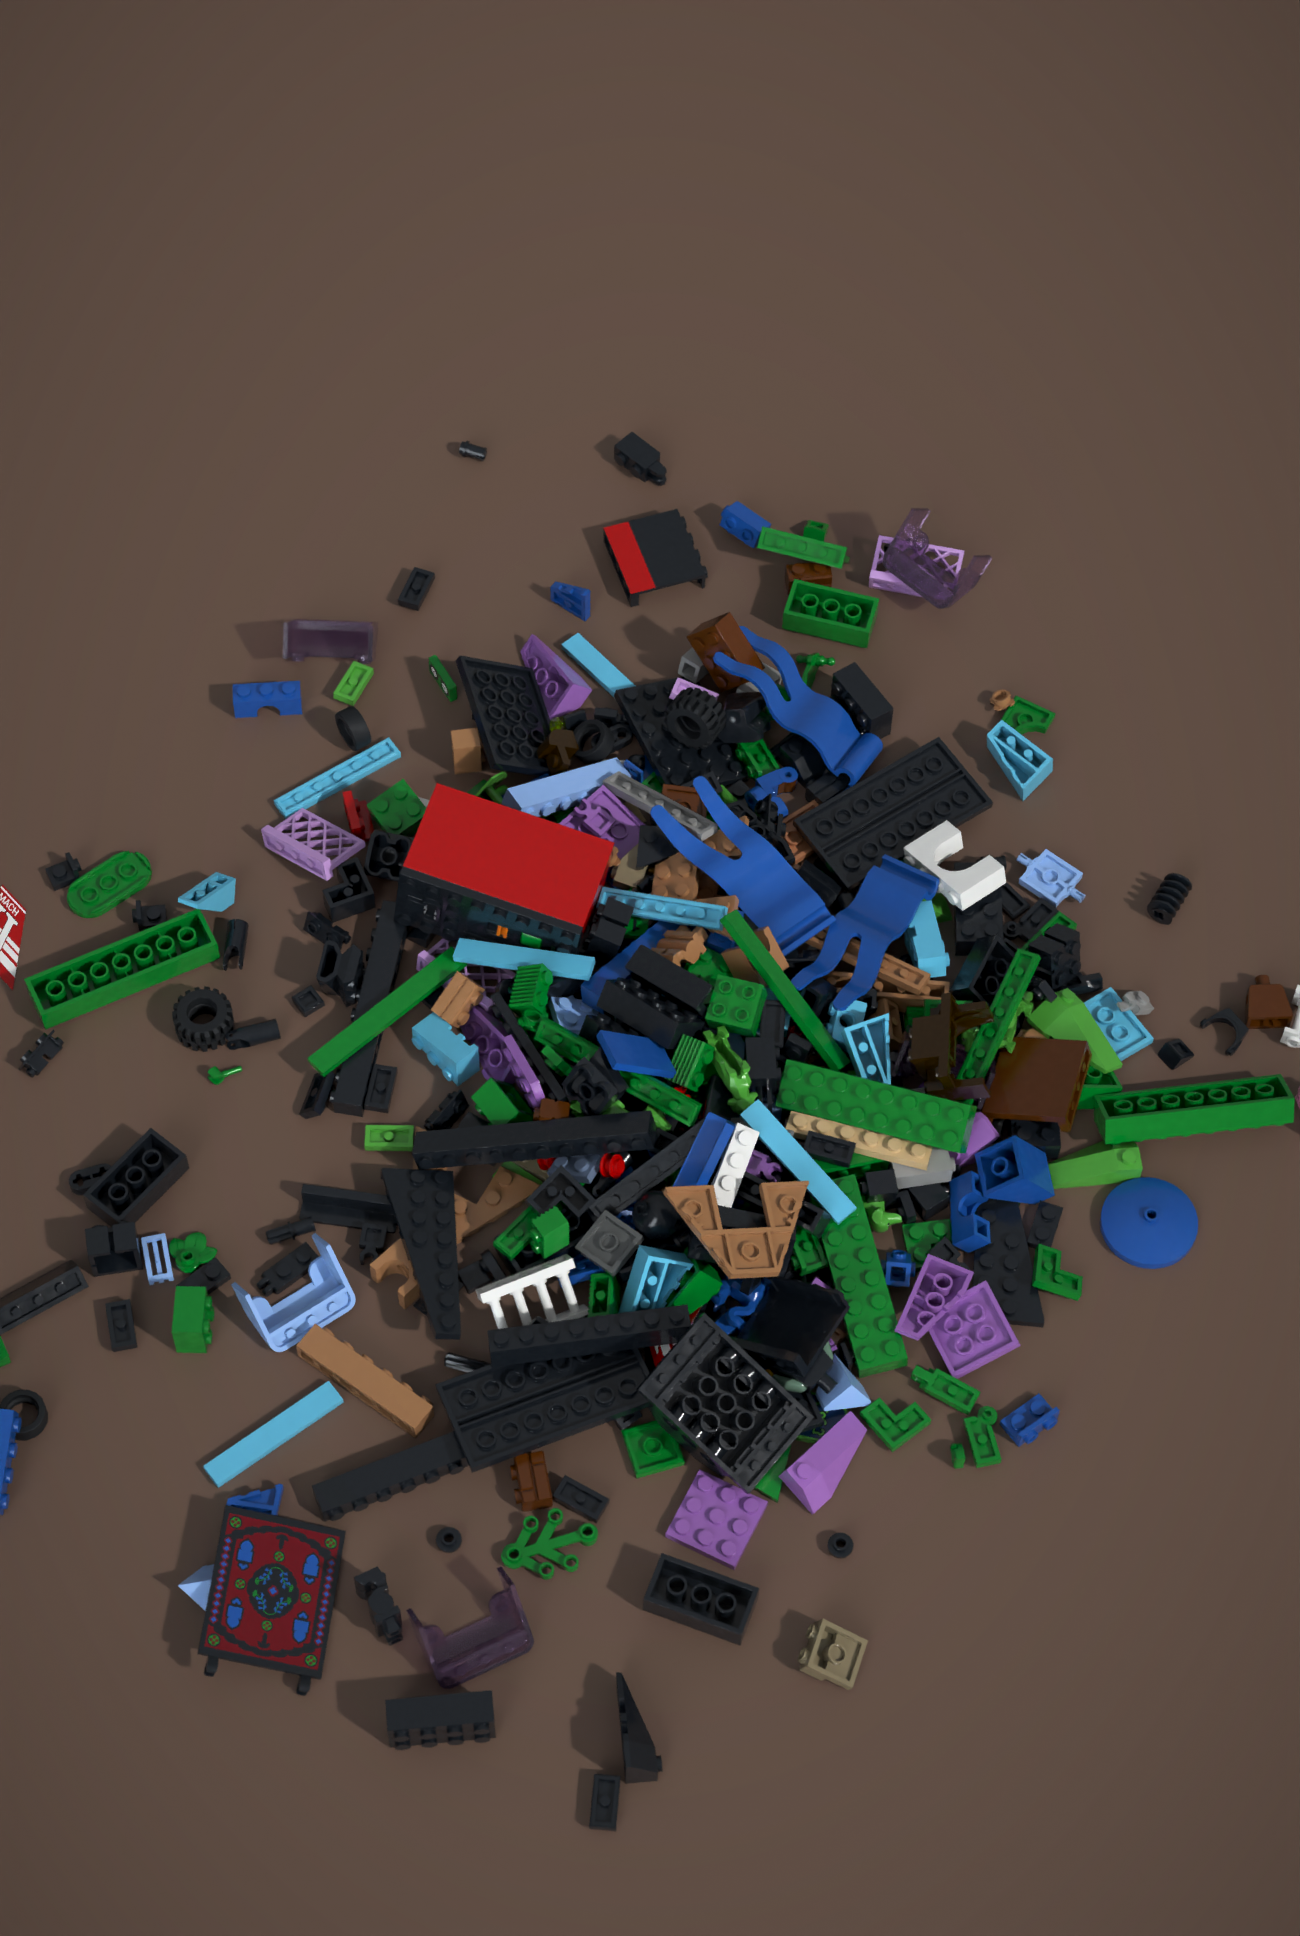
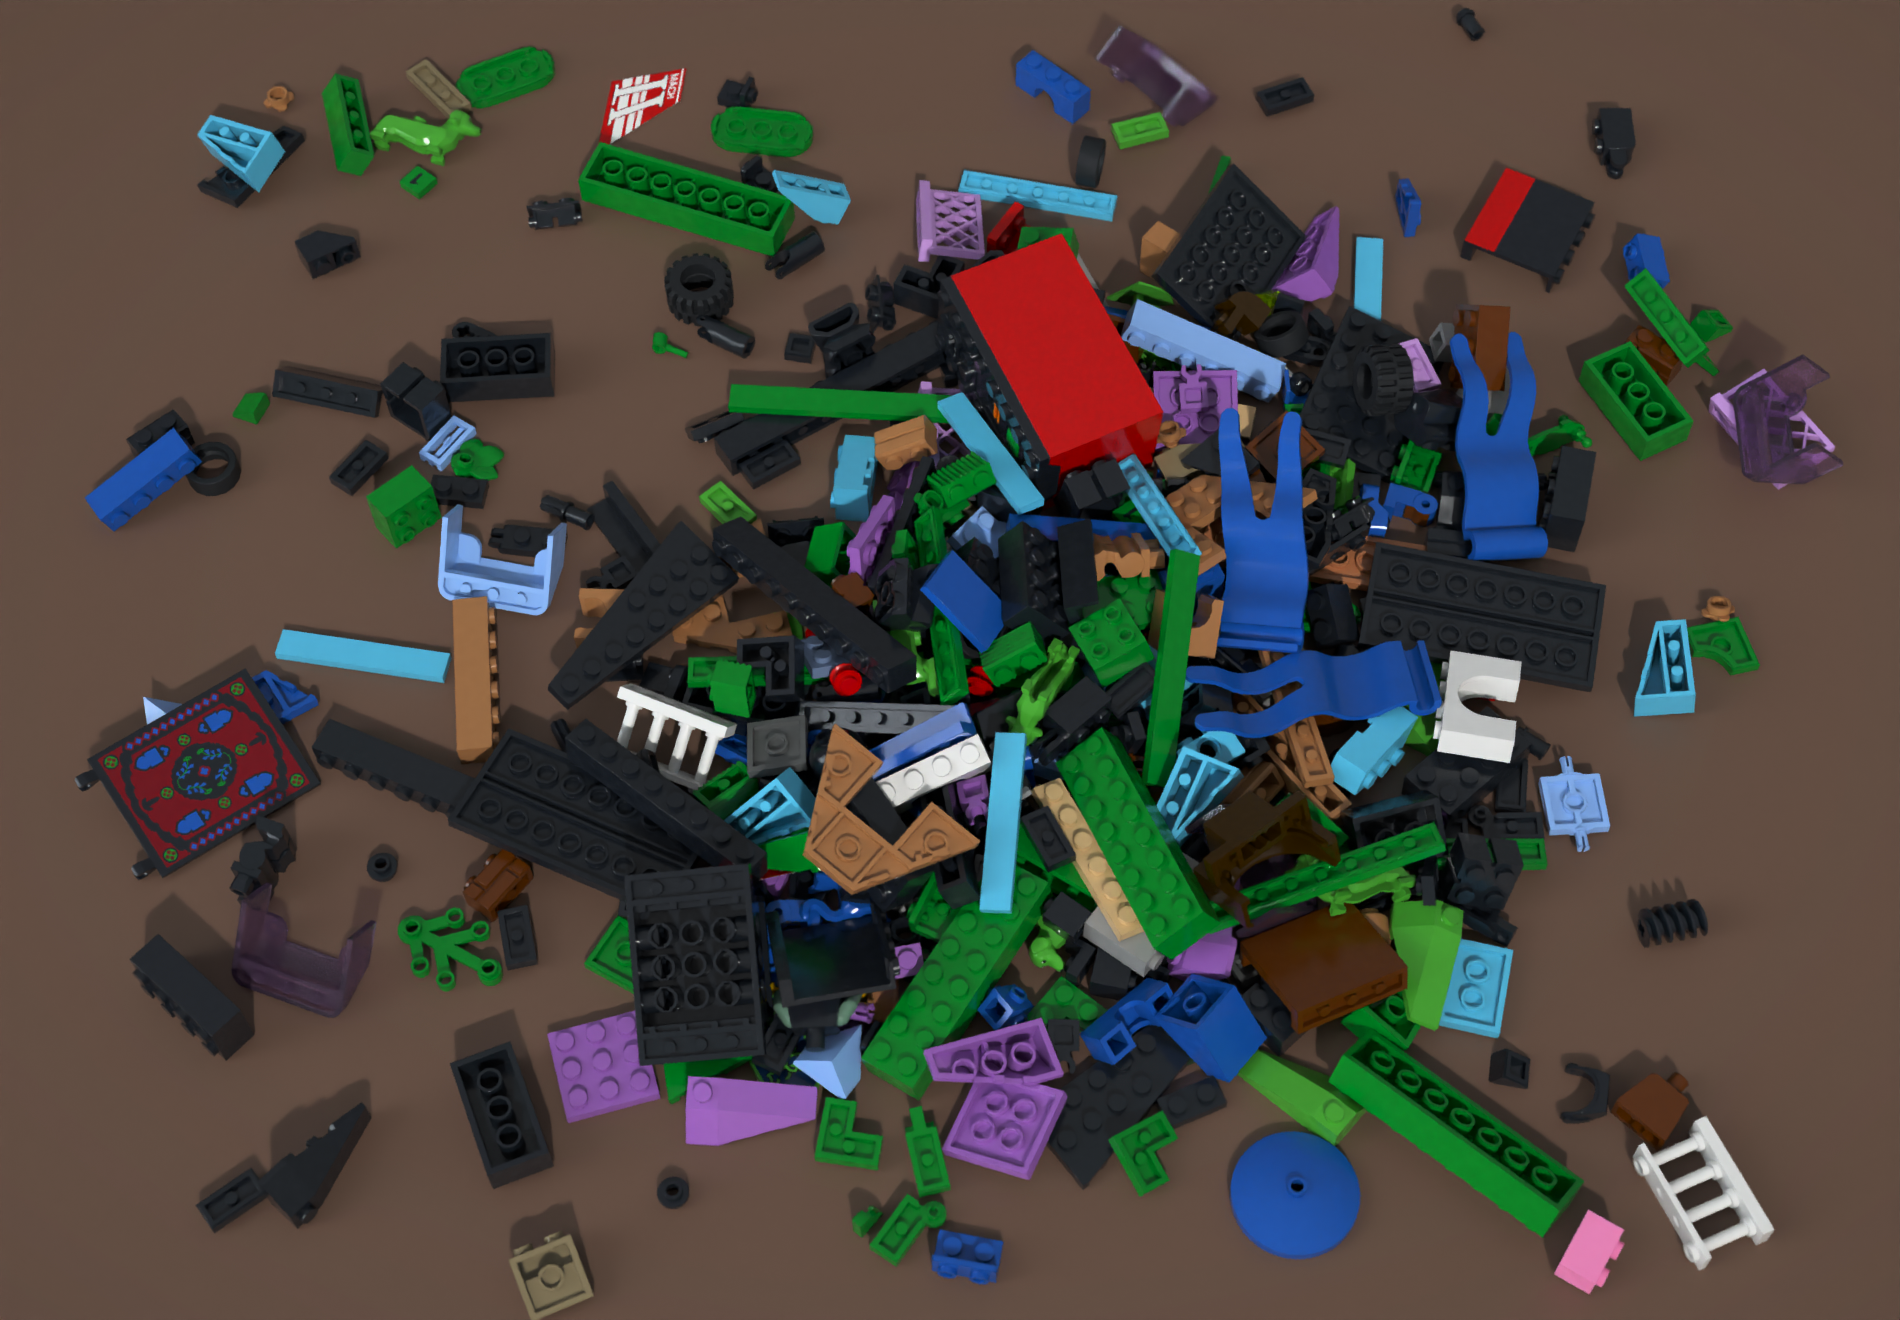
camera: 50 degrees right, 0 degrees up
light grey plate [603,771,718,841] -> none
light grey plate [1116,991,1154,1016] -> none

